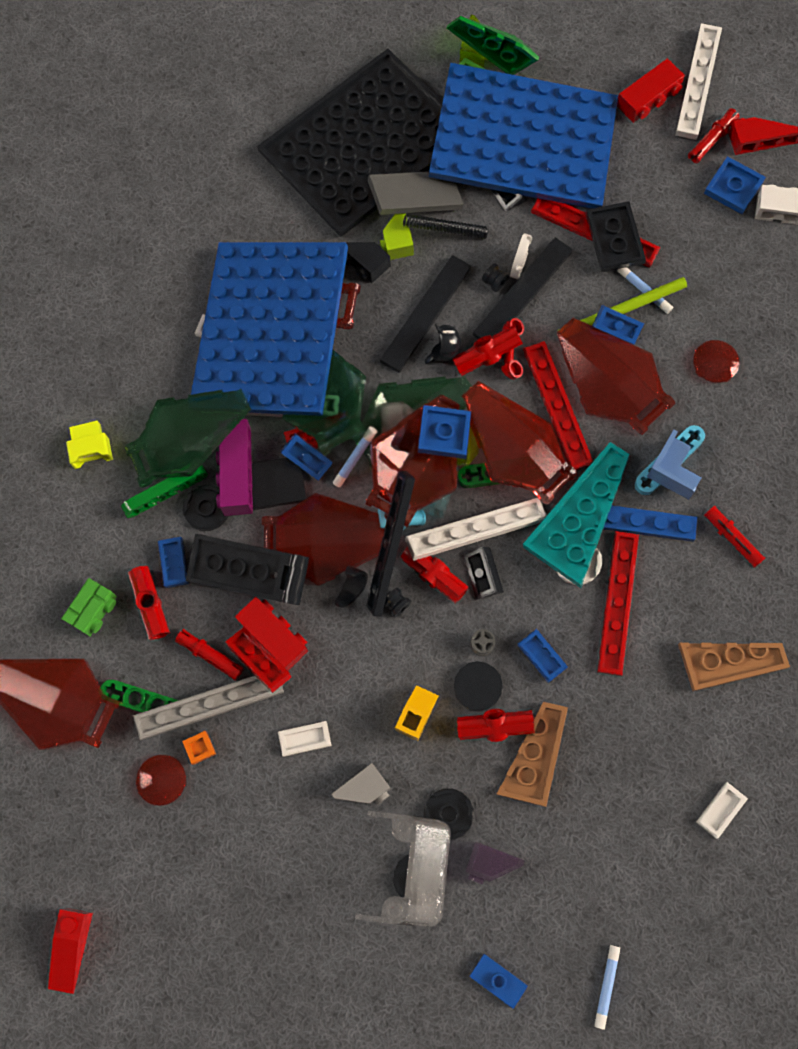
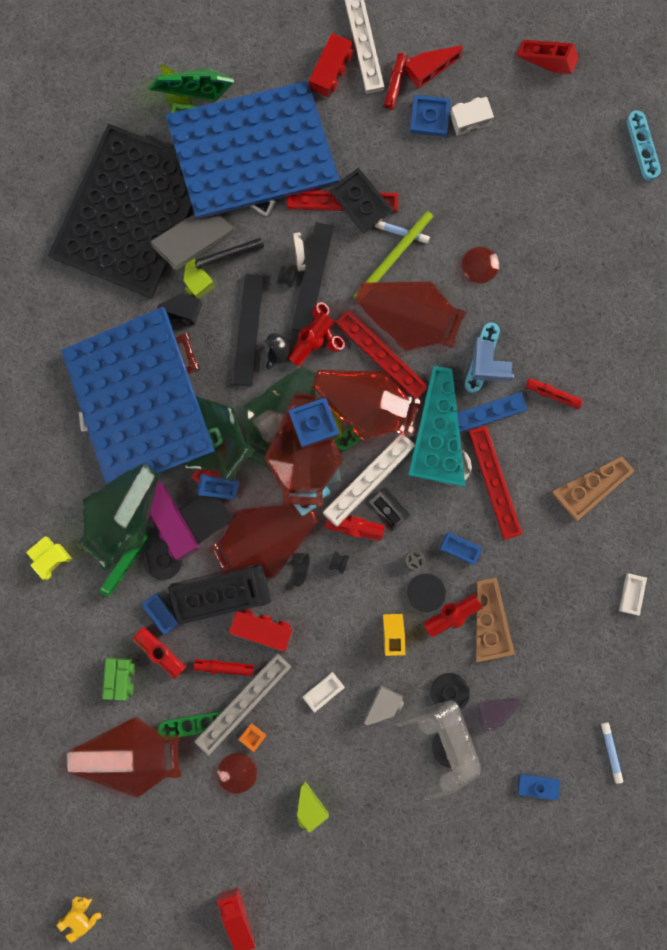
camera: 30 degrees left, 10 degrees up
red plate [225,627,291,693] -> none
light blue bar [333,426,377,487] -> none
black tile [366,470,415,617] -> none
blue plate [592,305,644,344] -> none
none -> lime slope [297,781,329,833]

